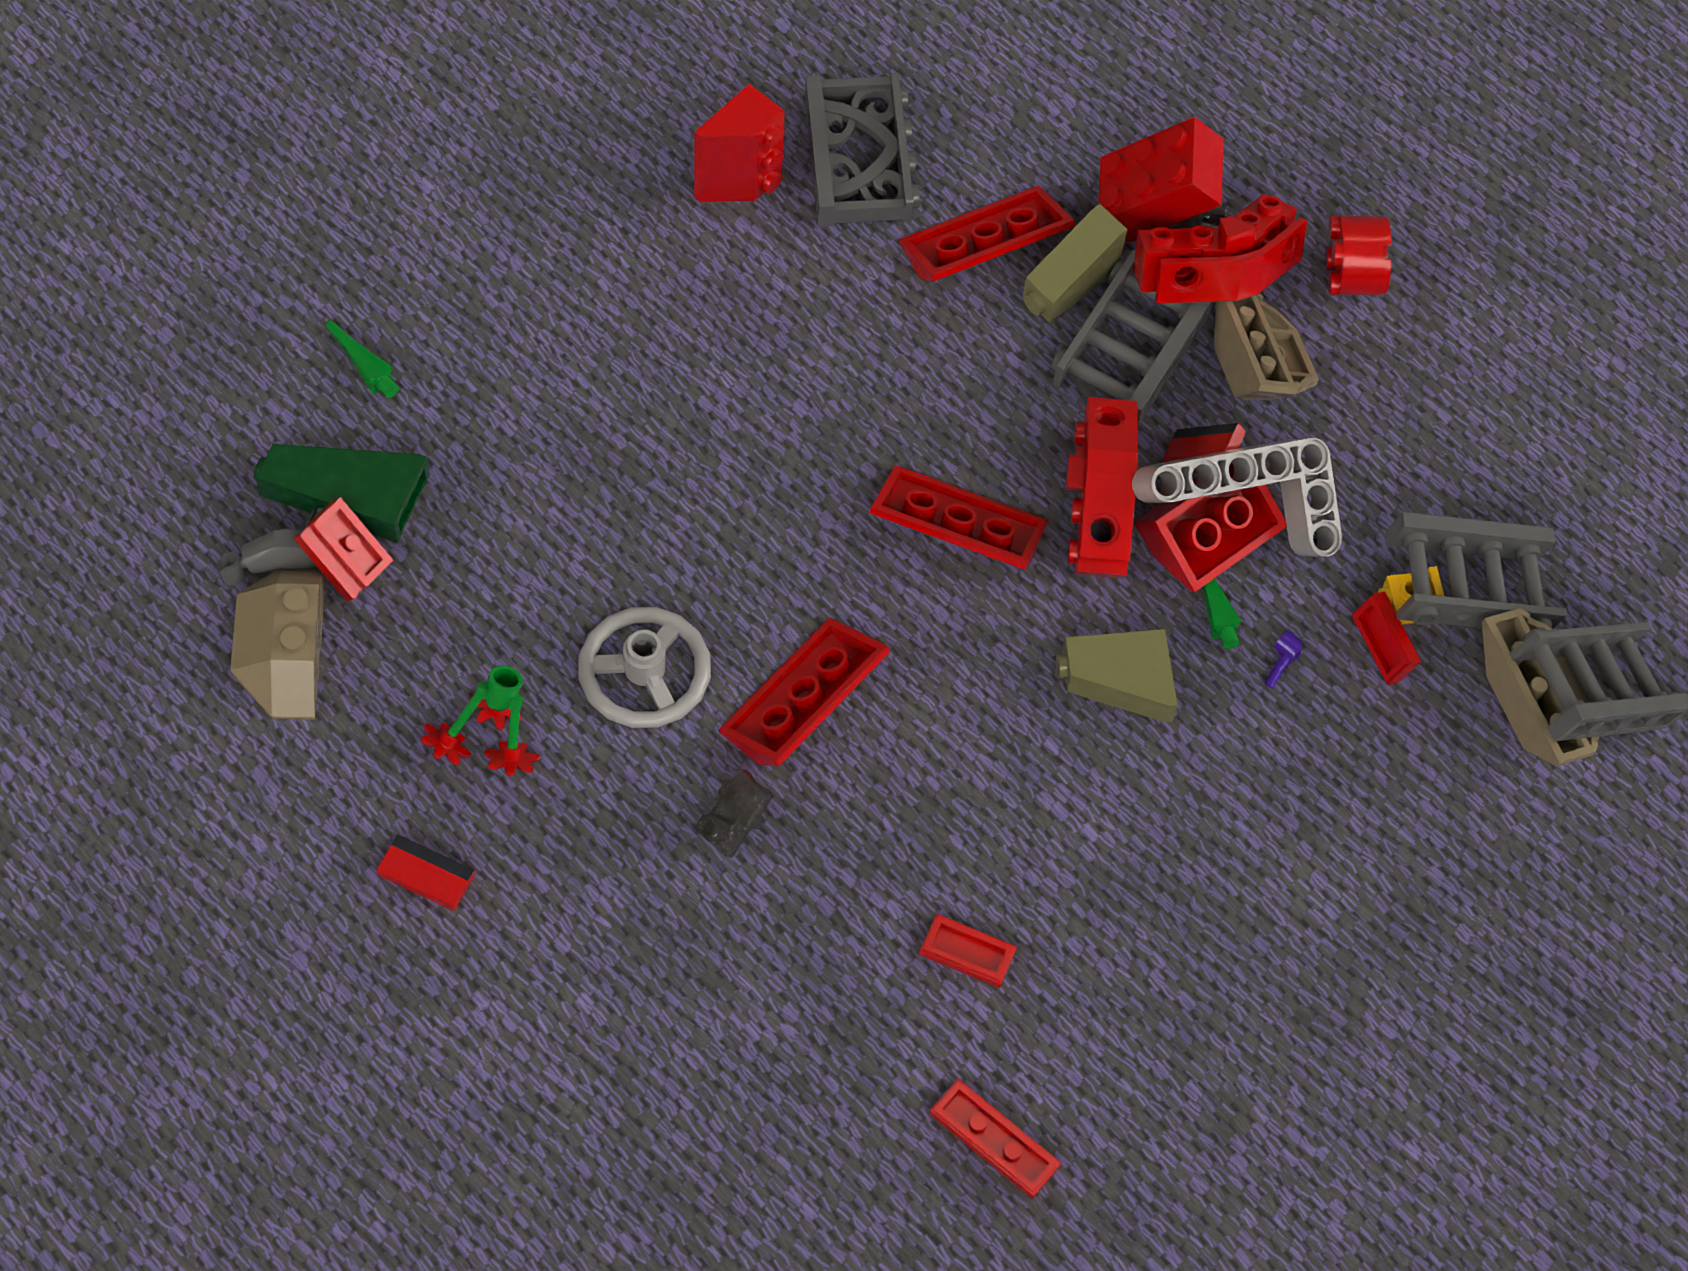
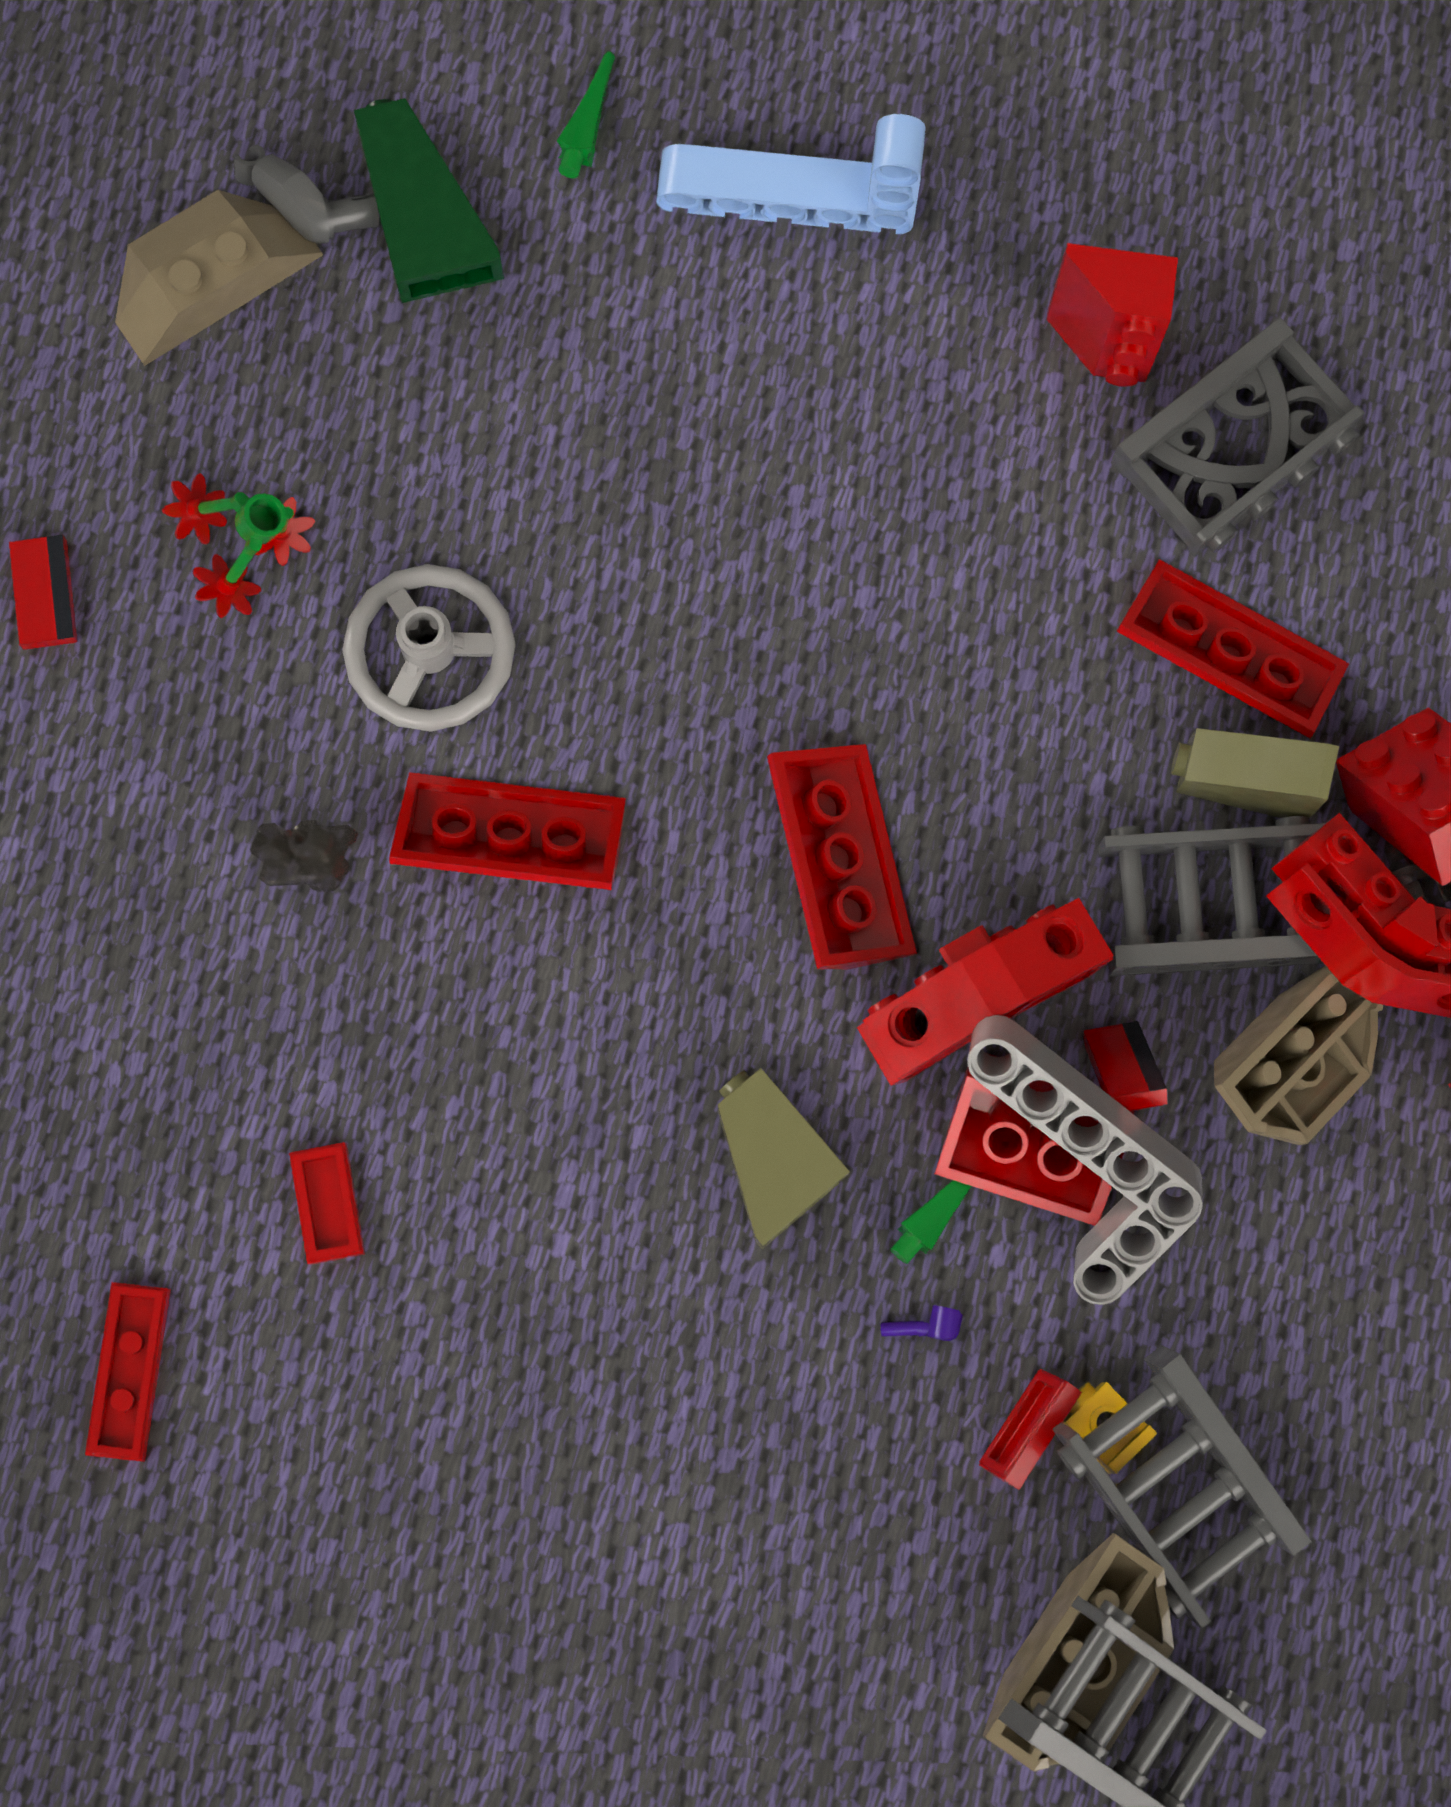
camera: 60 degrees right, 15 degrees up
plate [293,497,393,601] -> none
none -> light blue beam [656,114,926,234]

